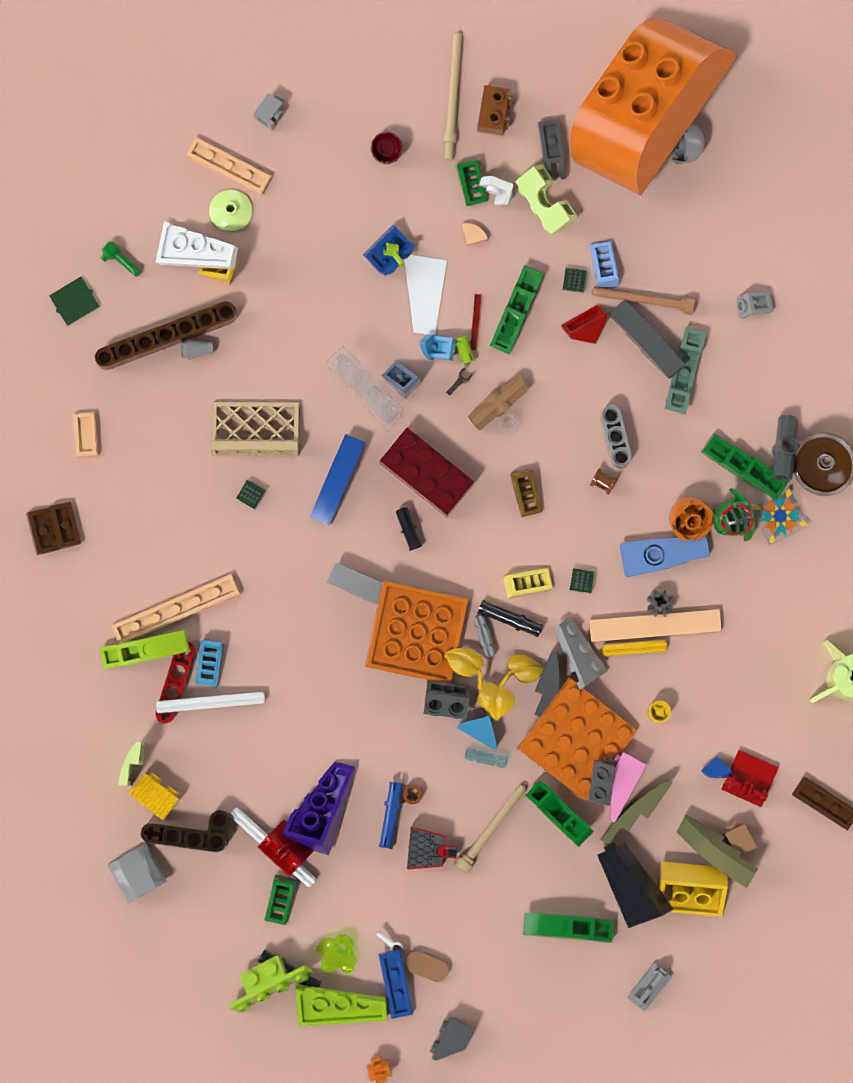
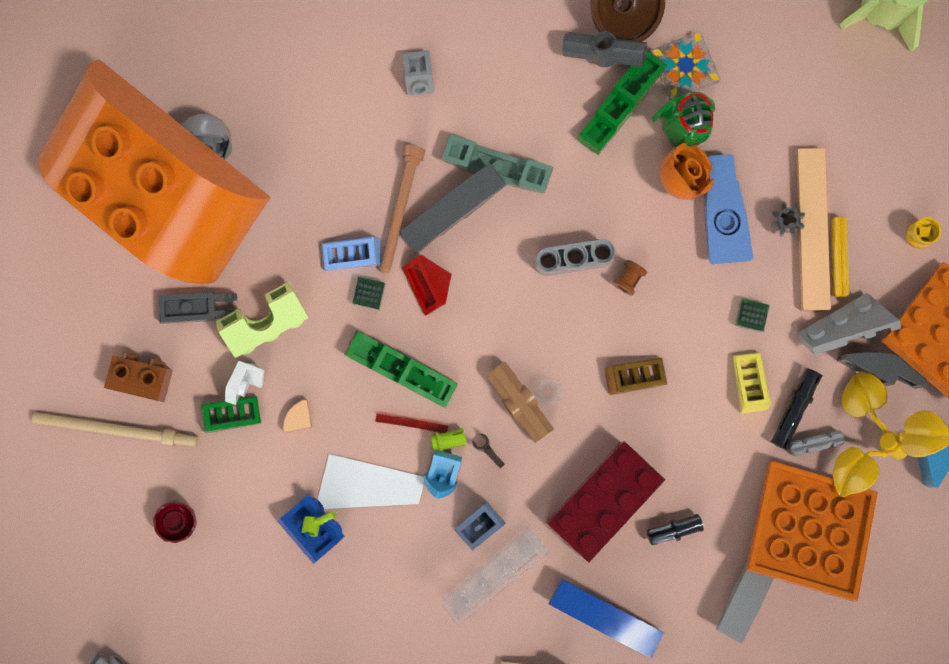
camera: 85 degrees left, 0 degrees up
dark grey brick [423,680,471,719] -> none

